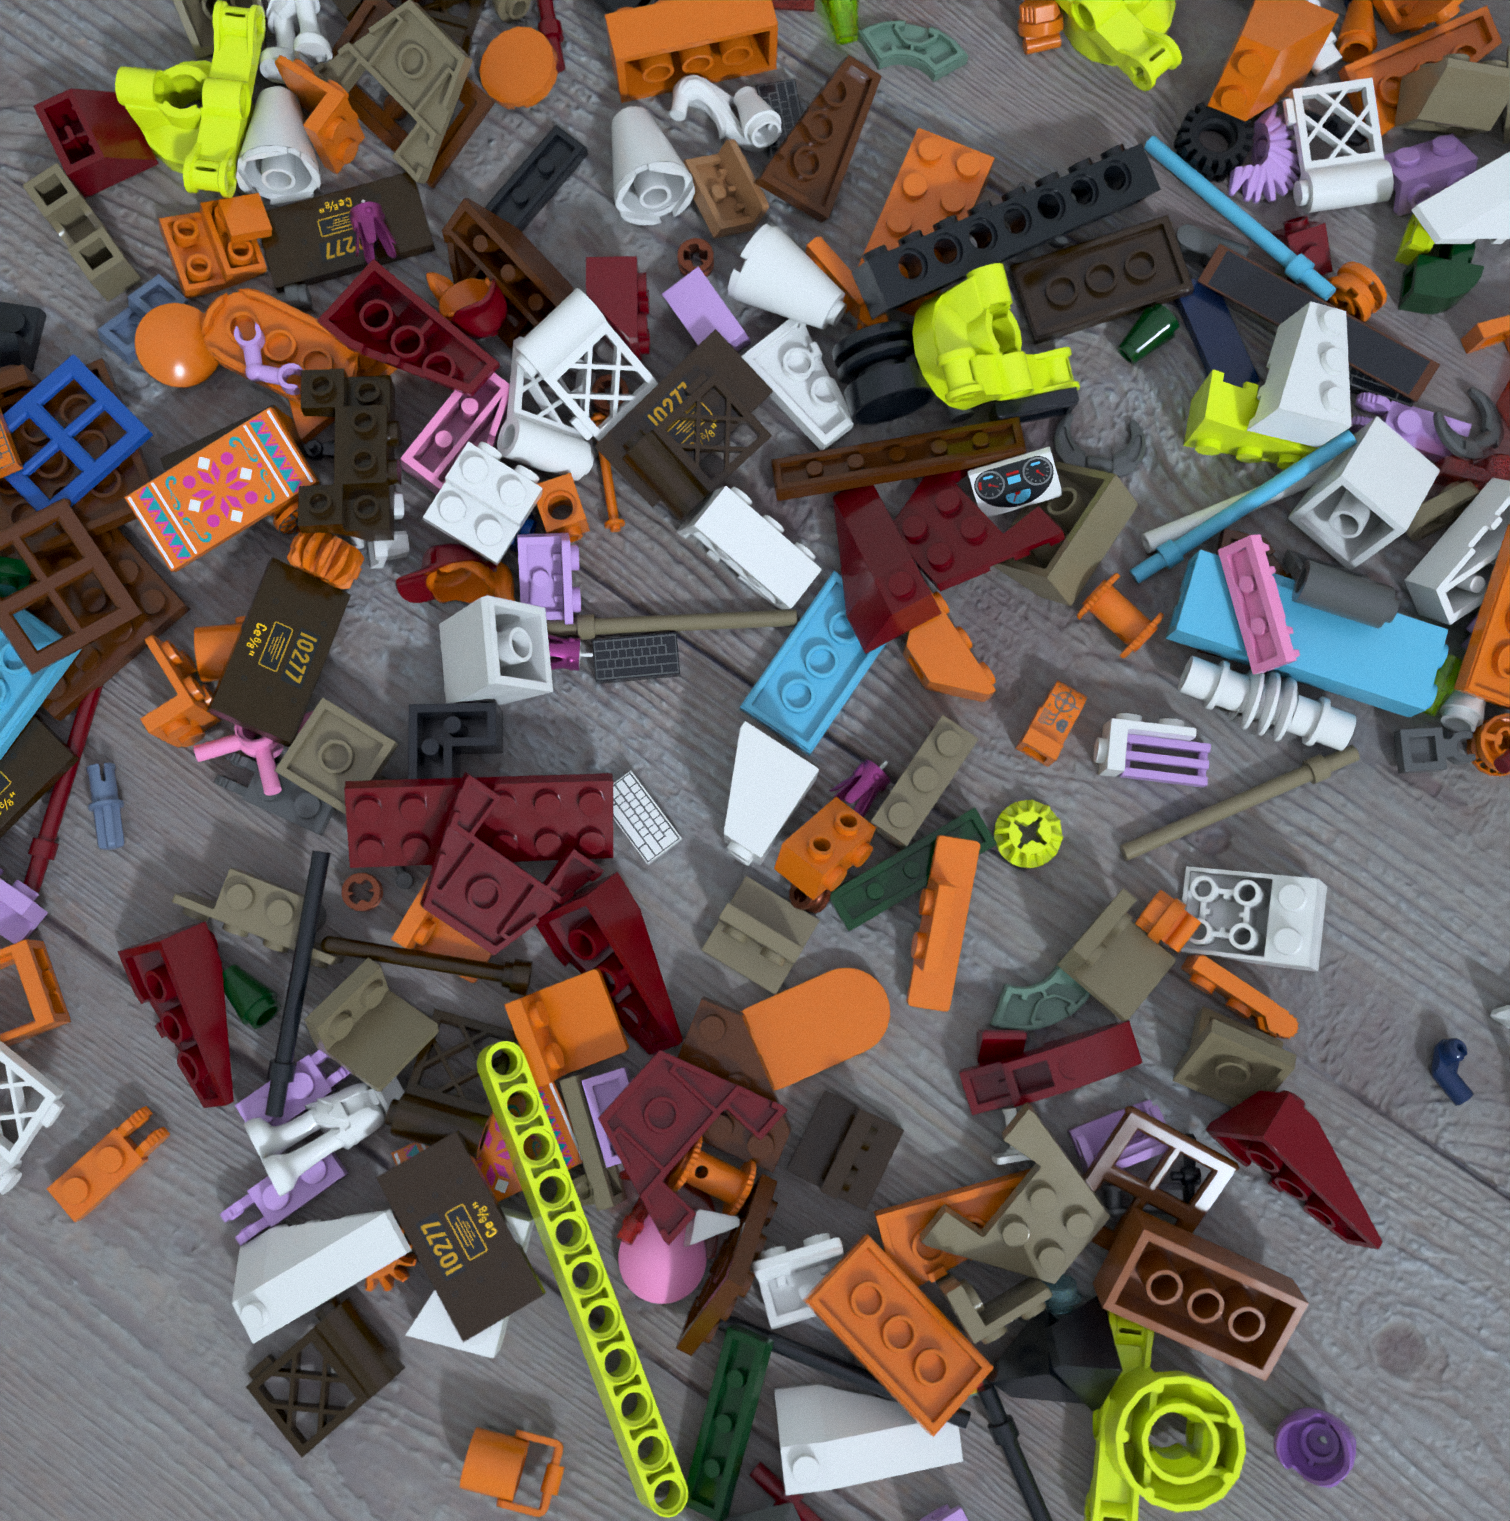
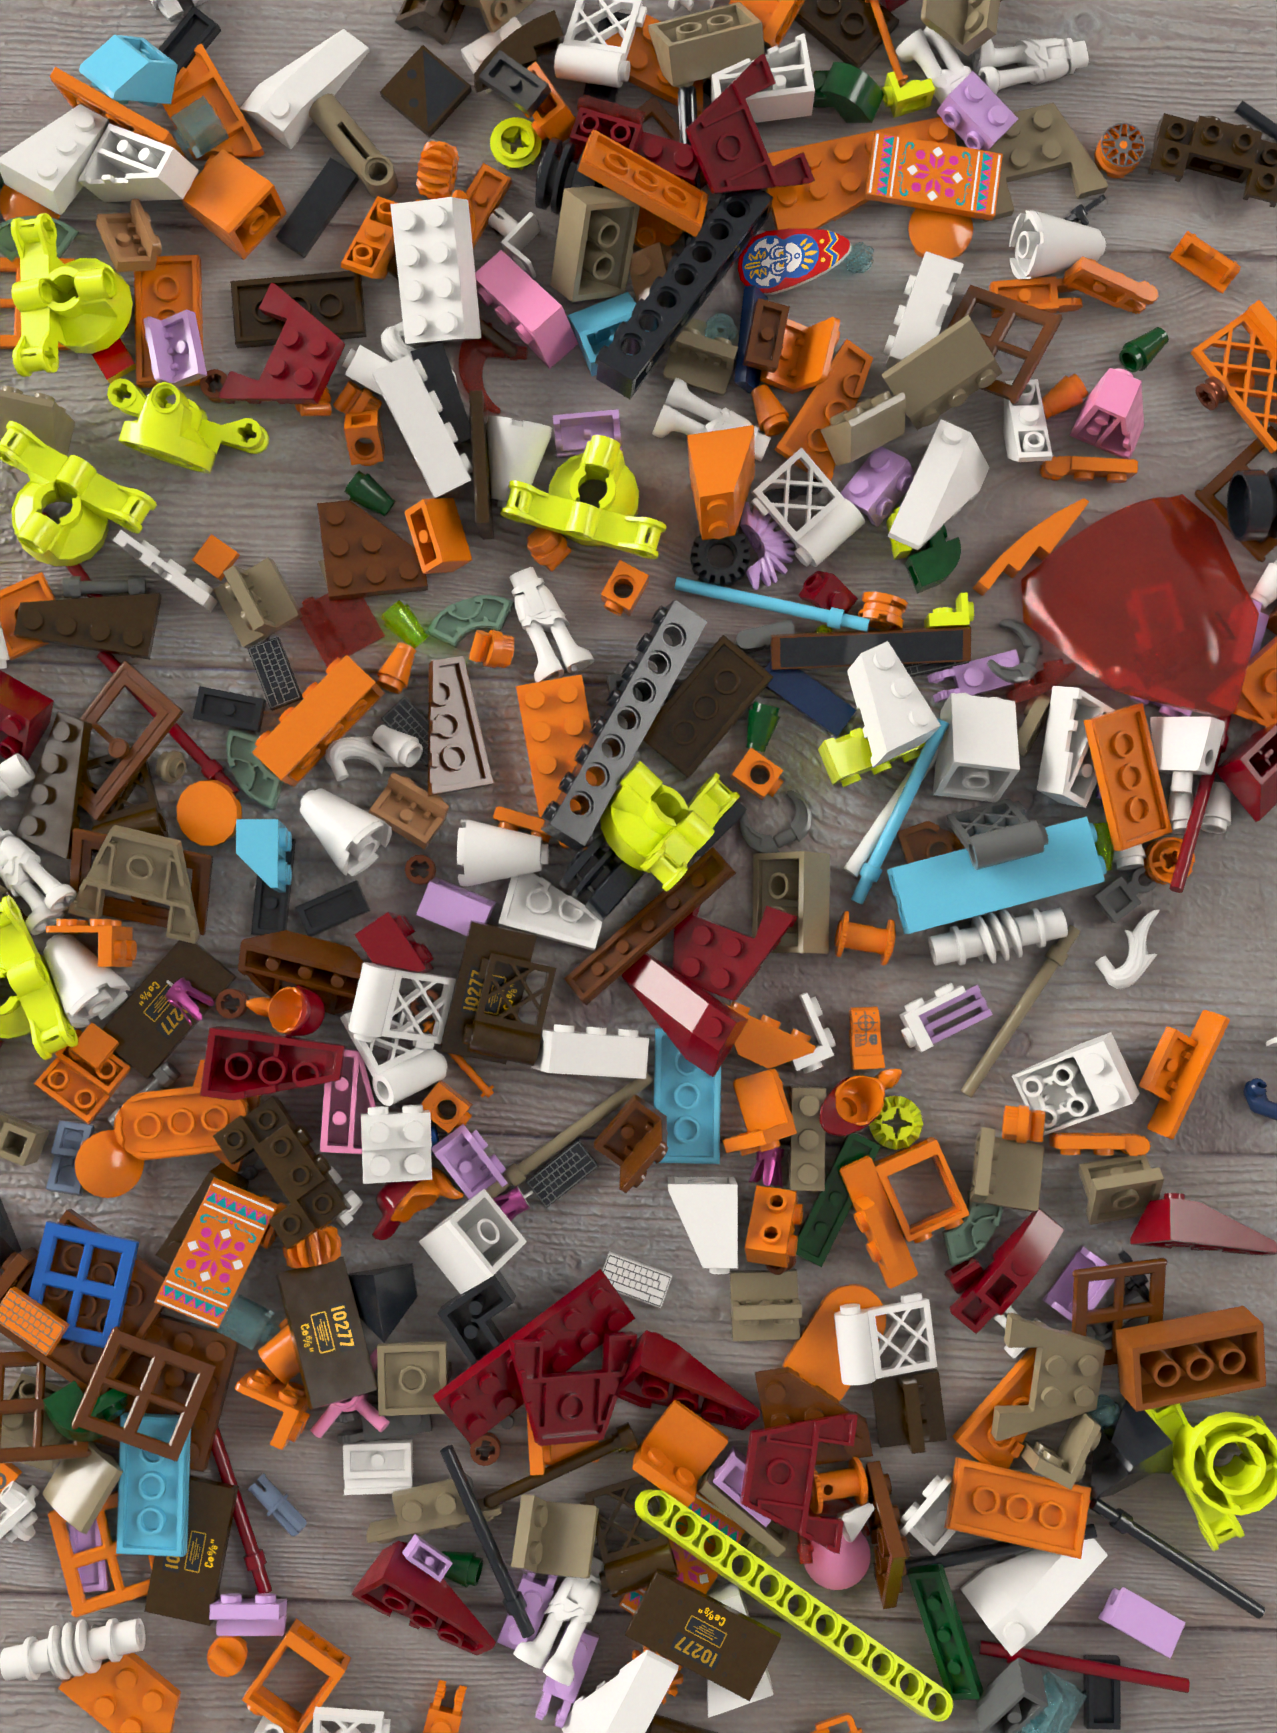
camera: 30 degrees left, 5 degrees up
lavender arm [234,323,303,395] -> none
slope [968,447,1062,518] -> none
bright pink plate [1218,534,1300,674] -> none
none -> copper bush [215,989,248,1019]
none -> clear light blue brick [216,1294,275,1350]
none -> sand green tile [226,728,284,810]
none -> medium azure slope [236,819,292,893]
none -> black tile [295,880,371,937]
none -> white plate [343,1439,414,1495]
none -> black slope [348,1263,418,1343]
none -> orange cone [377,642,416,694]
none -> lavender piece [402,1534,453,1582]
none -> orange piece [469,630,514,668]
none -> white piece [509,567,594,682]
none -> reddish brown bracket [594,1094,668,1193]
none -> orange brick [601,560,649,616]
none -> orange bracket [722,1069,797,1156]
none -> orange brick [730,748,784,800]
none -> white bracket [791,993,836,1074]
none -> orange hair [820,1069,902,1136]
none -> white piece [834,1292,937,1385]
none -> orange window [873,1137,970,1243]
none -> neon yellow bracket [924,592,974,628]
none -> white piece [1095,910,1160,989]
none -> orange bracket [1138,1010,1230,1140]

